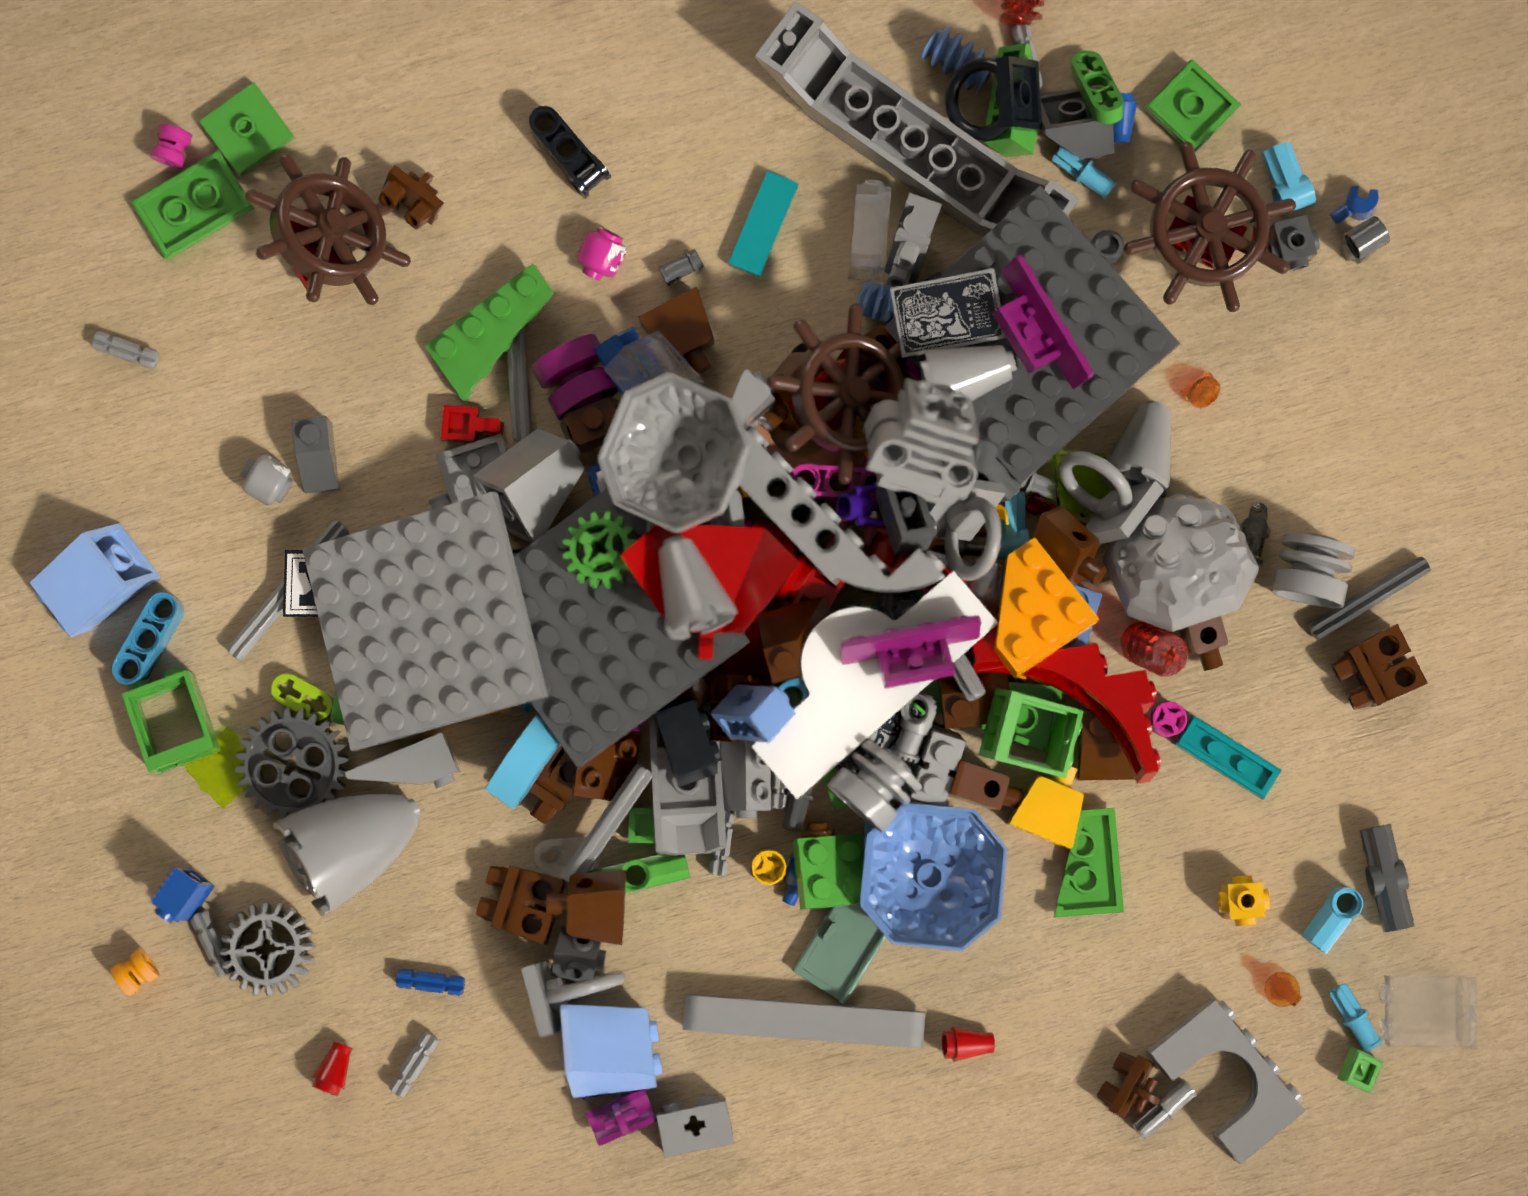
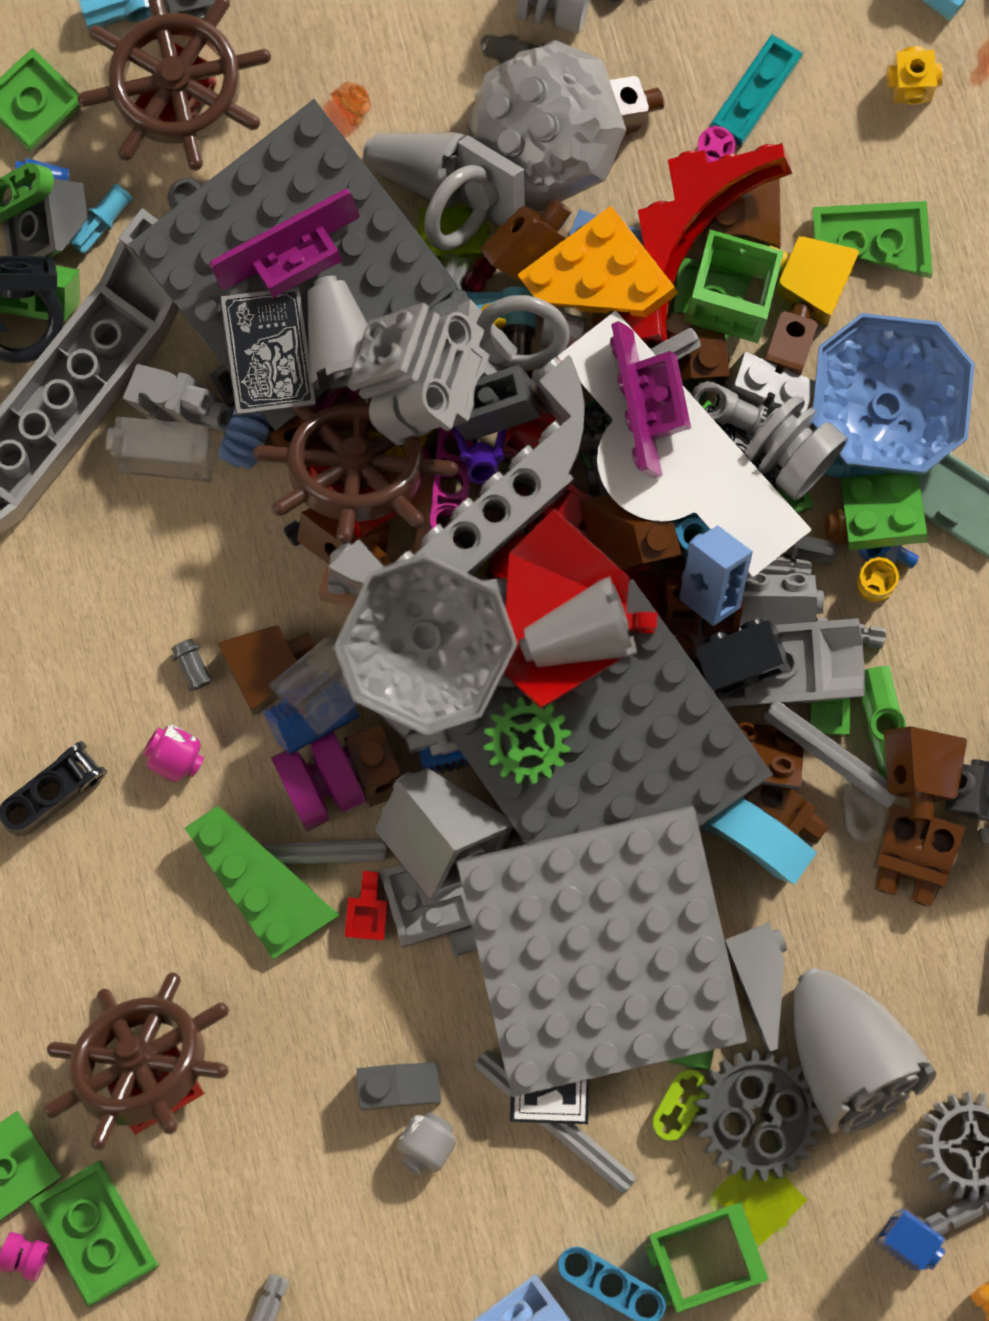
camera: 85 degrees left, 5 degrees down
reddish brown hips [378,165,444,230] -> none
teal tile [728,170,799,278] -> none
clear red piece [1120,622,1189,677] -> none

